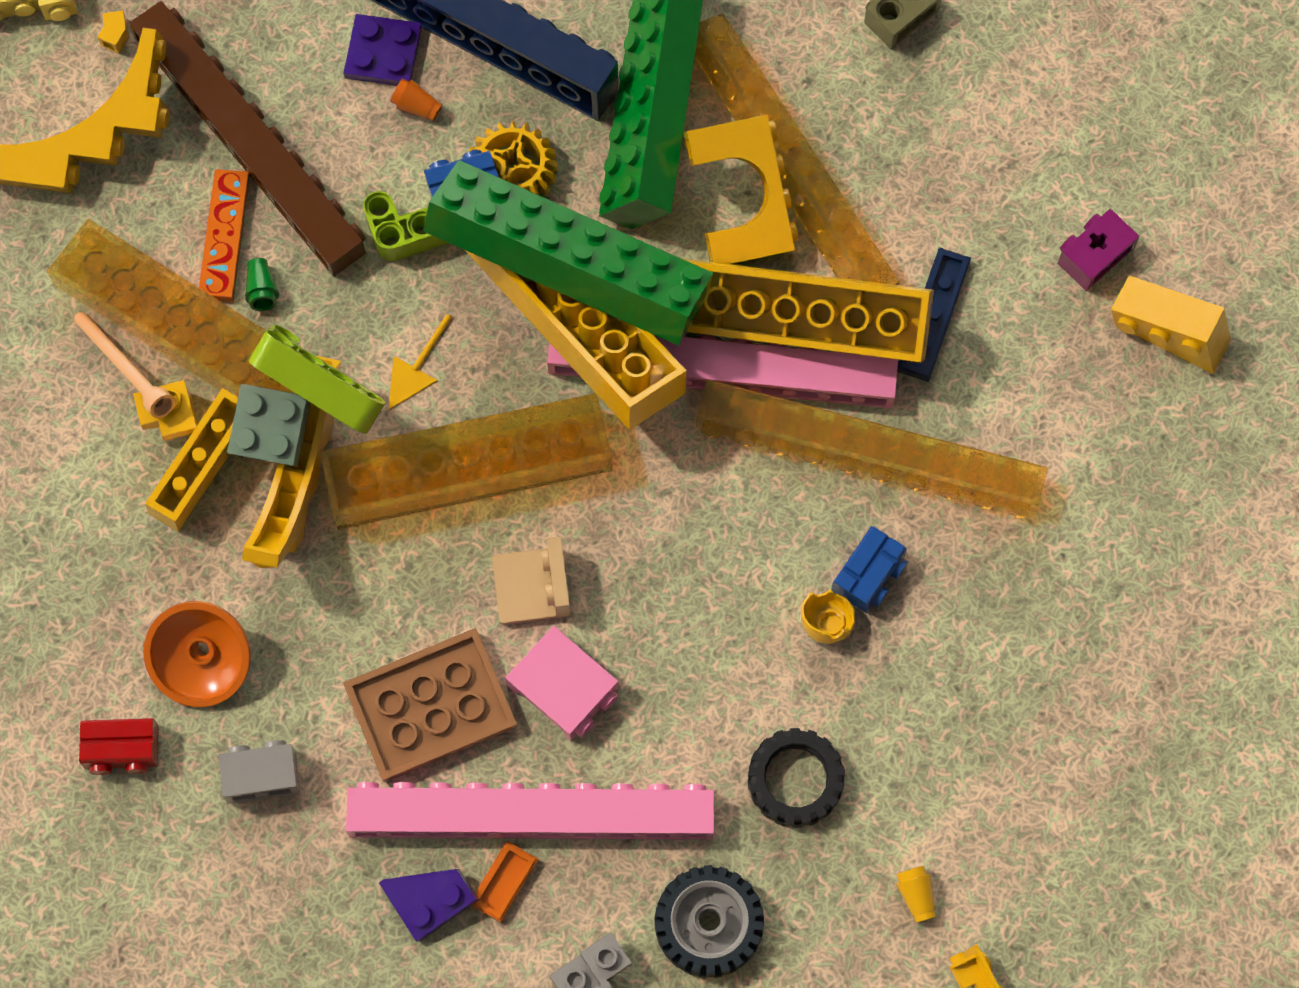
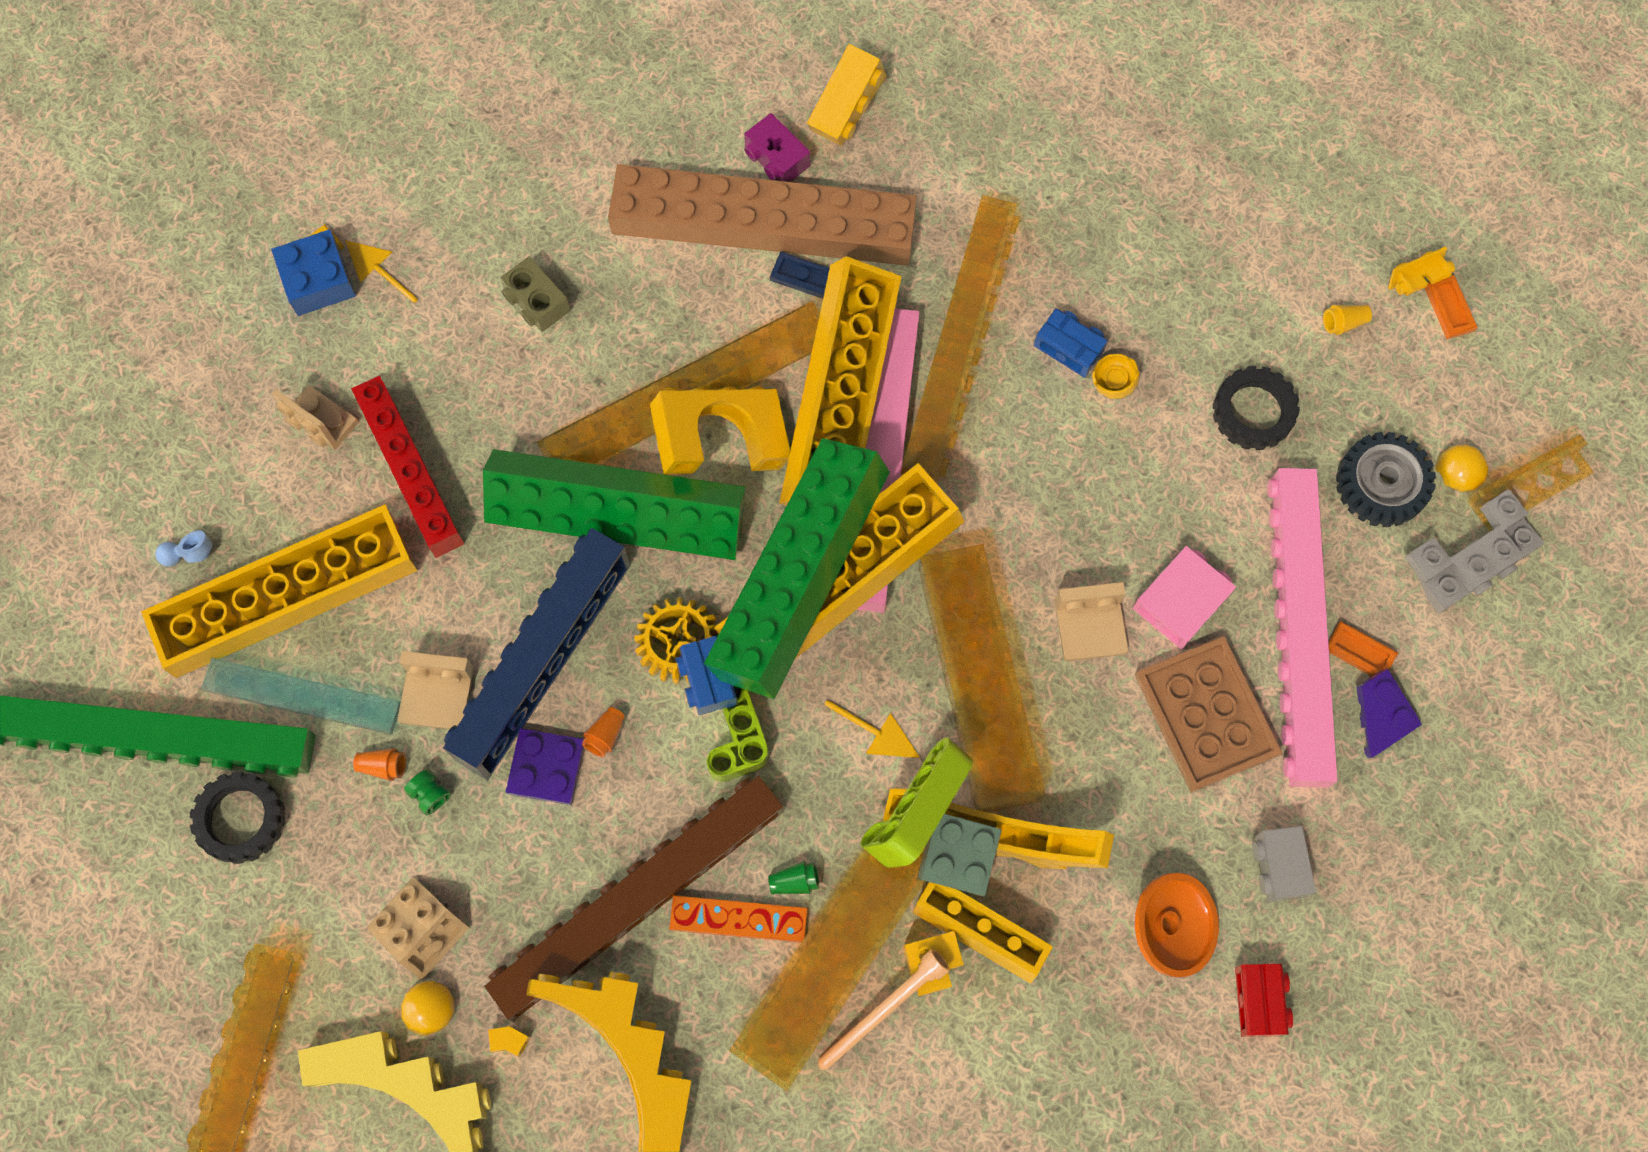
camera: 90 degrees left, 0 degrees up
none -> medium nougat brick [608,164,917,266]

